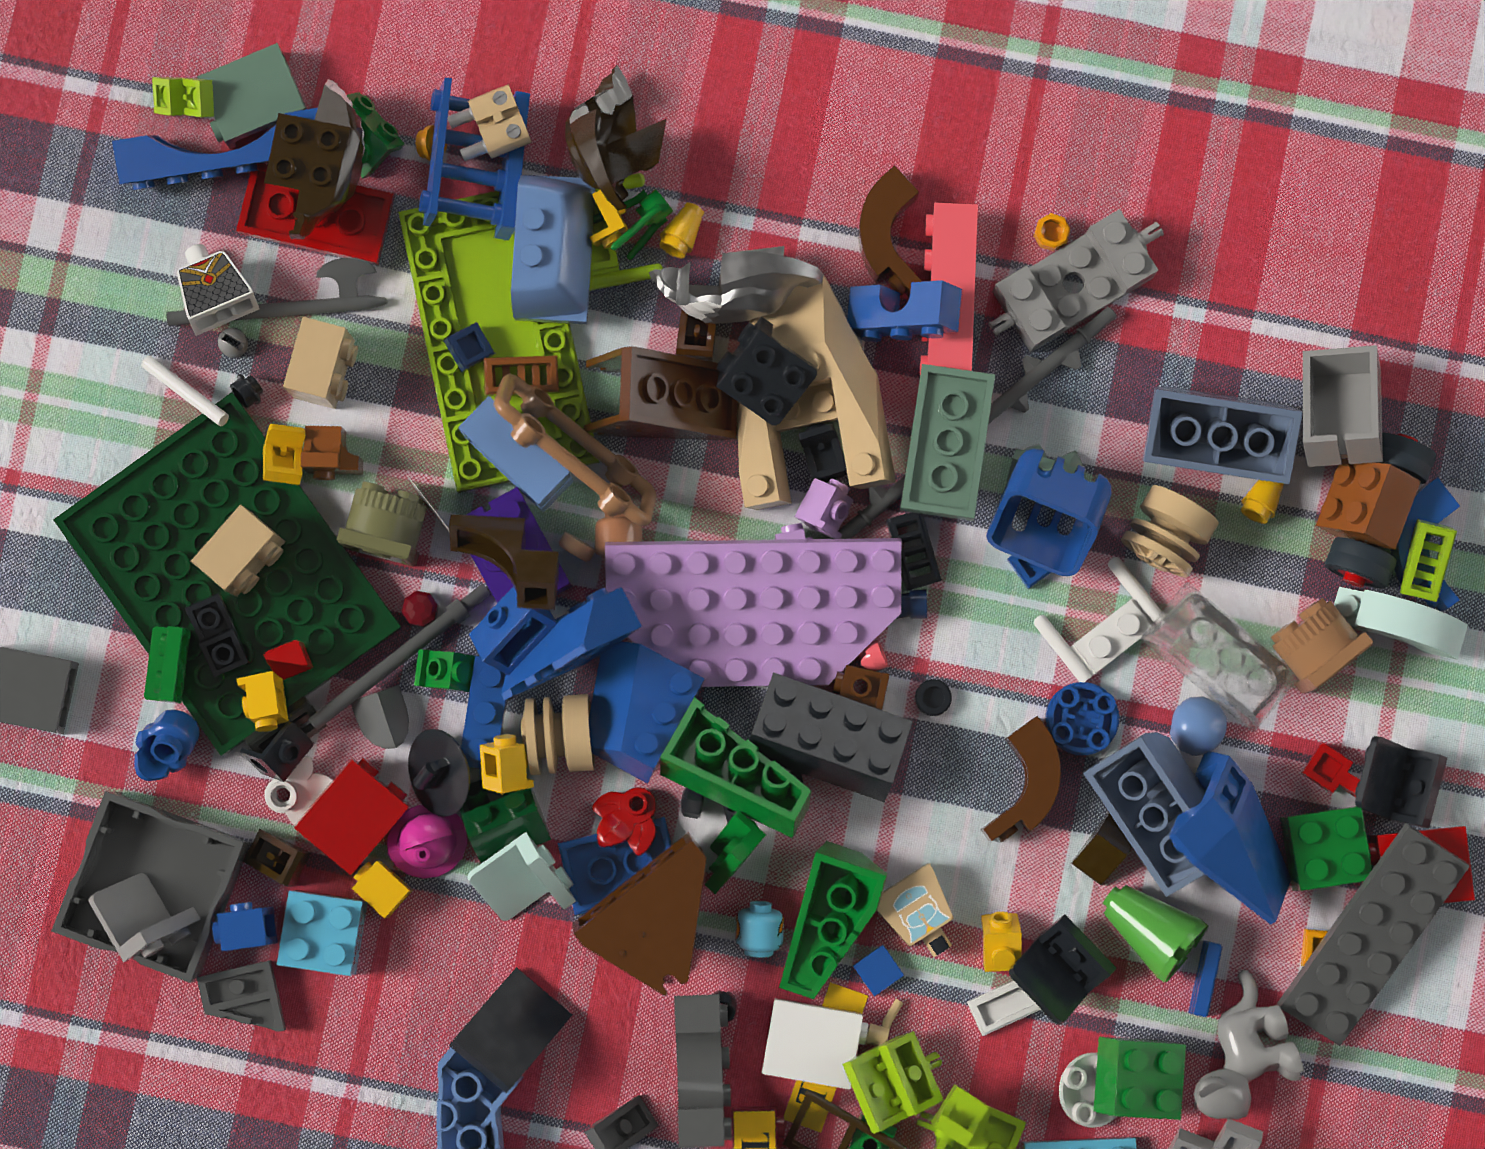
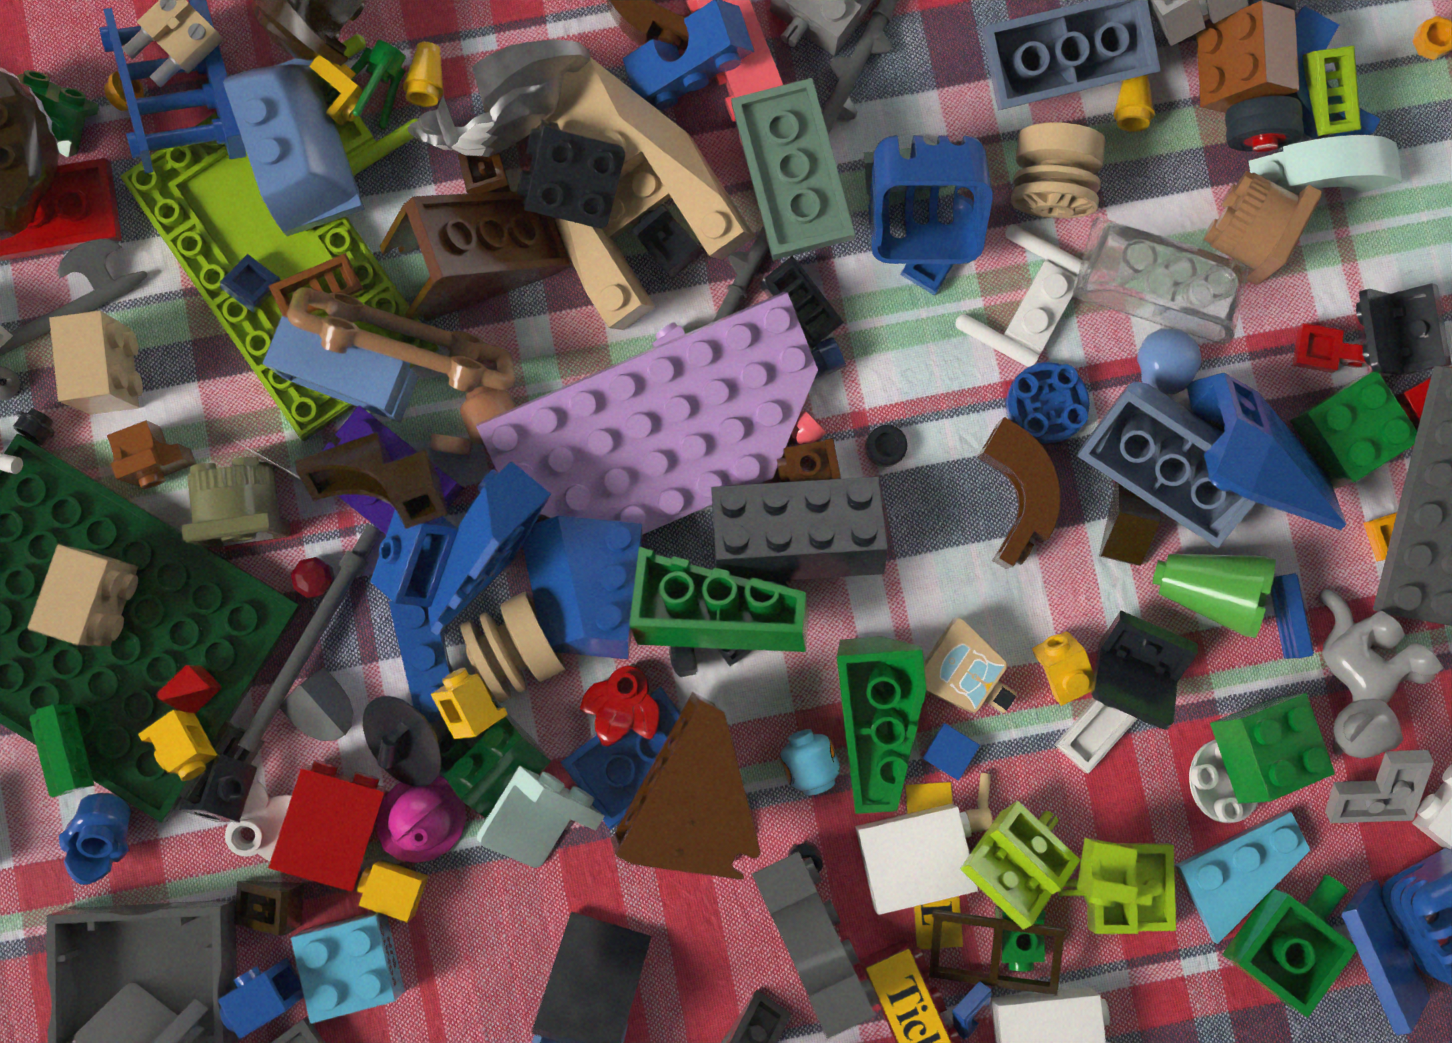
camera: 30 degrees left, 0 degrees up
black slope [185,592,249,677] -> none
yellow bracket [263,424,306,485] -> none
green brick [414,649,475,692] -> none
green bracket [704,811,766,894] -> none
lavender brick [794,478,854,539] -> none

